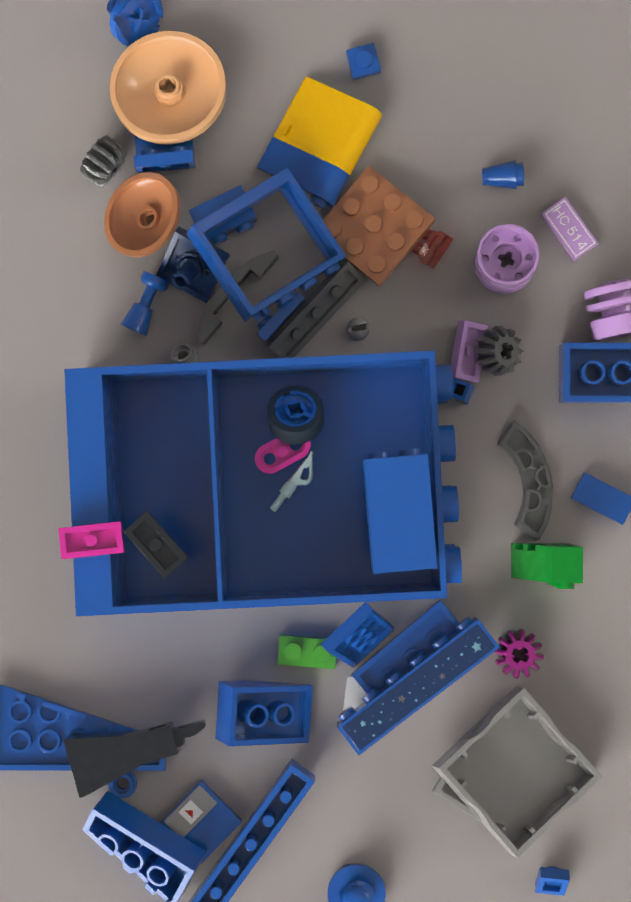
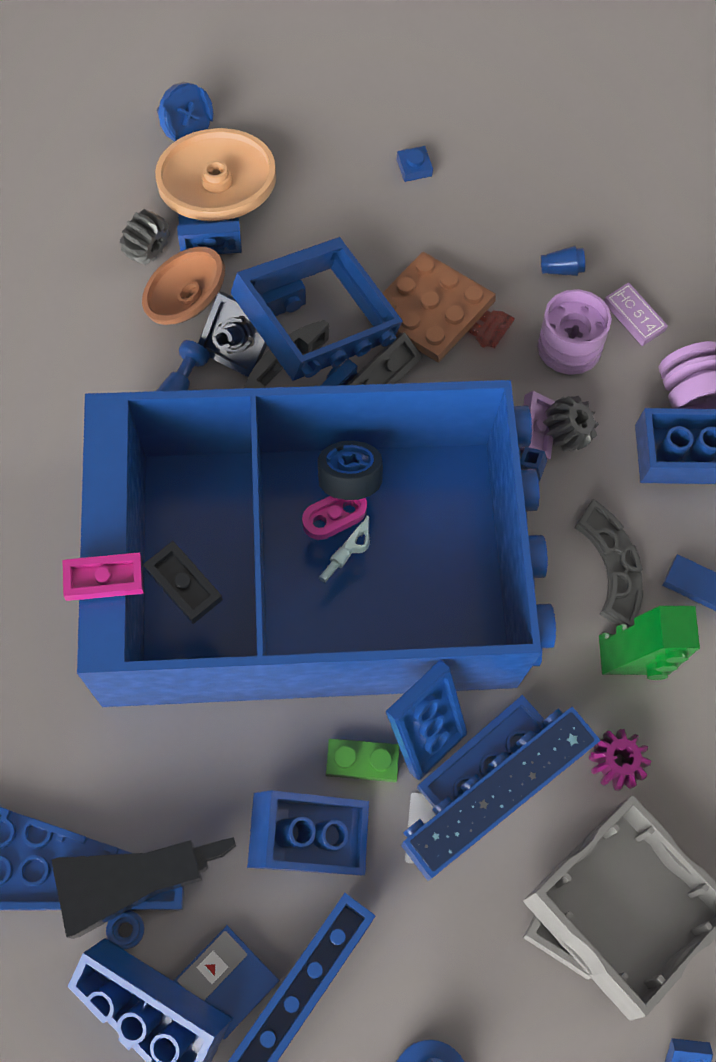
camera: 10 degrees left, 20 degrees down
yellow door [257,76,383,209] -> none
blue brick [363,448,438,574] -> none

